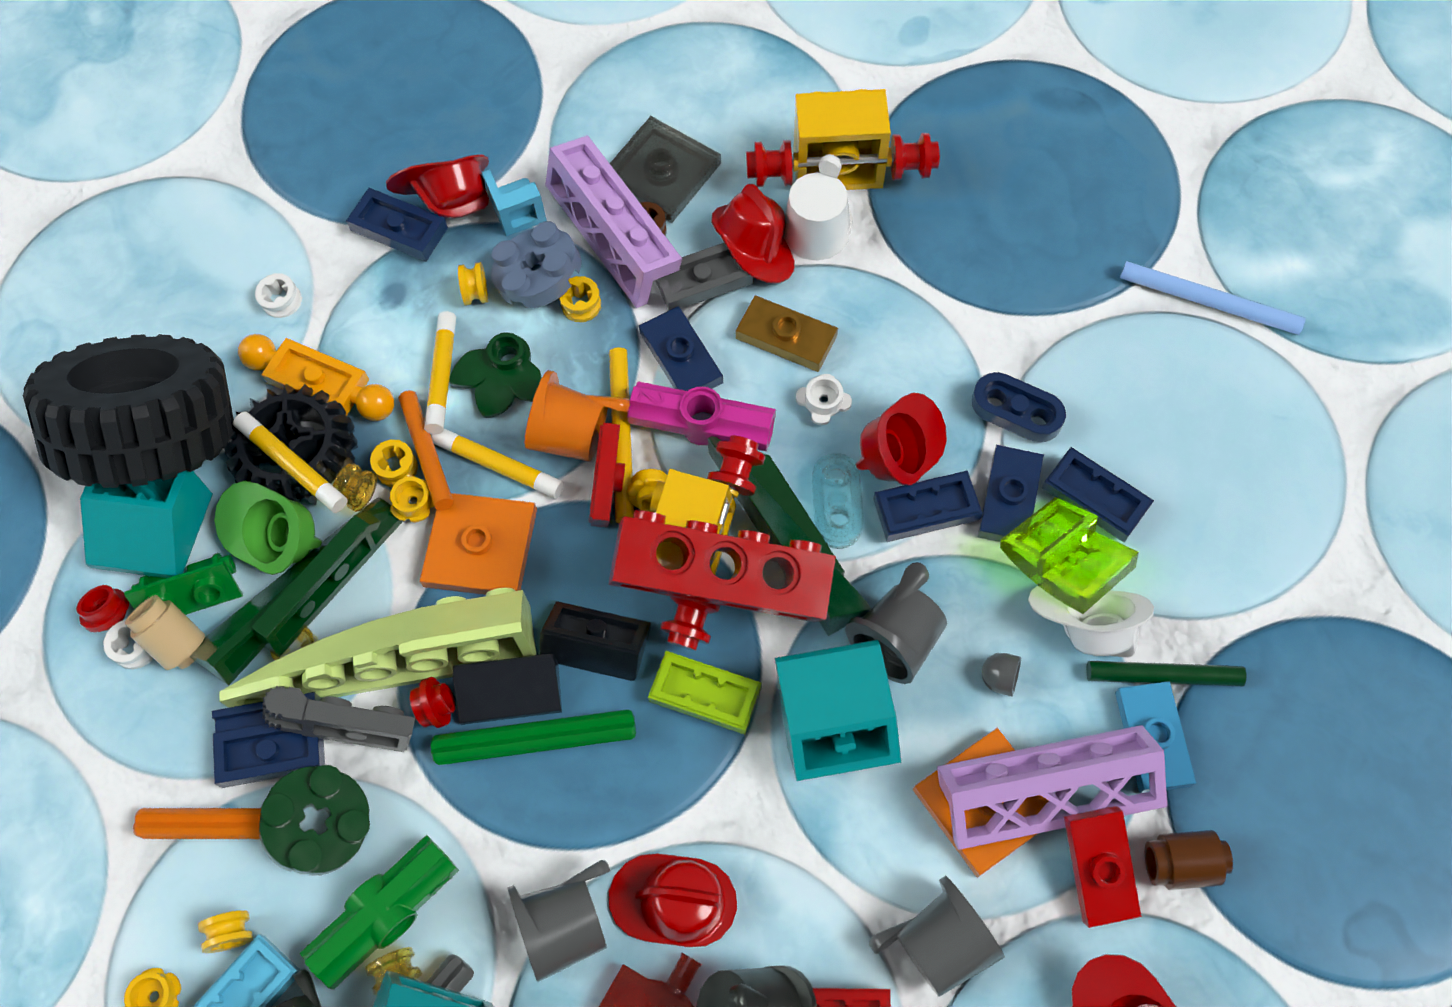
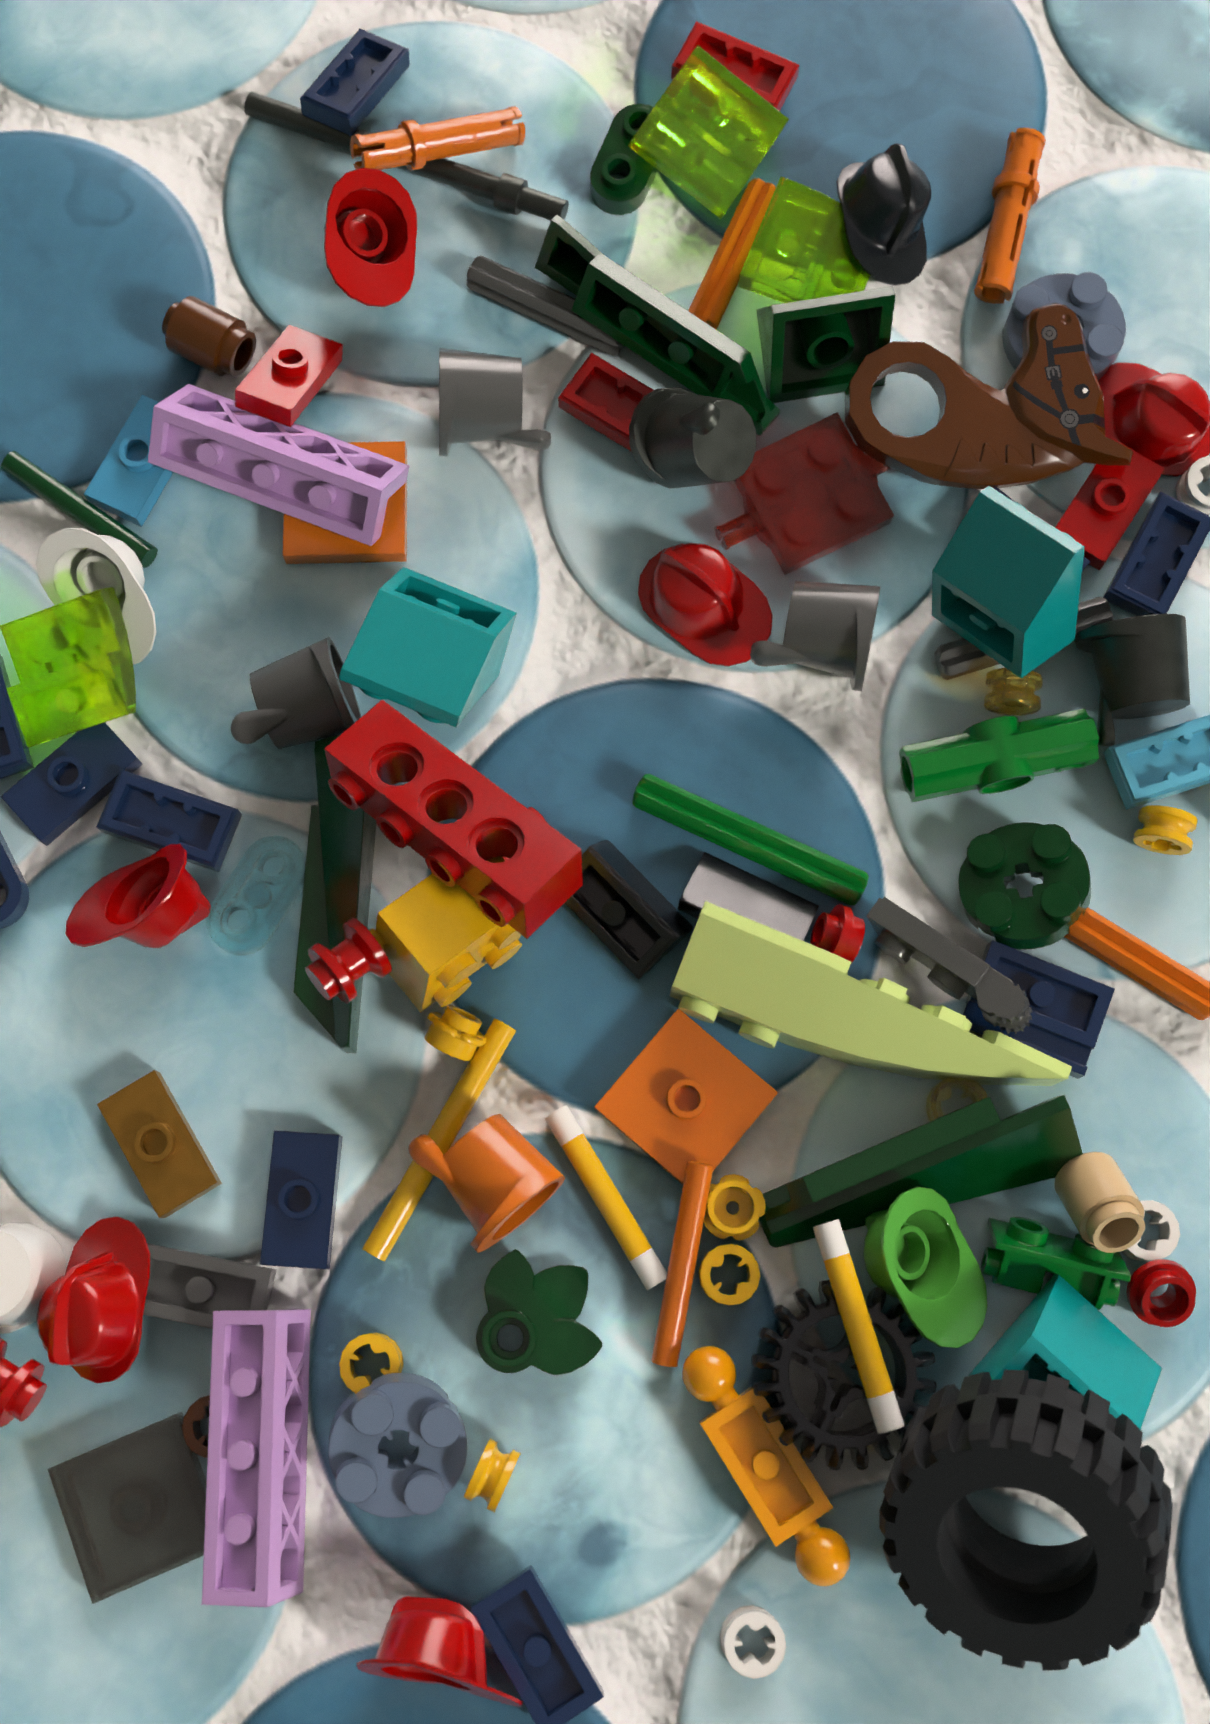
camera: 150 degrees left, 10 degrees up
clear yellow bush [333,463,377,512] -> none
yellow bar [424,311,456,434] -> none
medium azure panel [481,169,547,236] -> none
red plate [589,422,625,528] -> none
dark pink piece [628,381,776,452] -> none
lime plate [648,651,762,735] -> none
white plate [796,374,852,425] -> none
dark grey hinge [982,653,1021,697] -> none

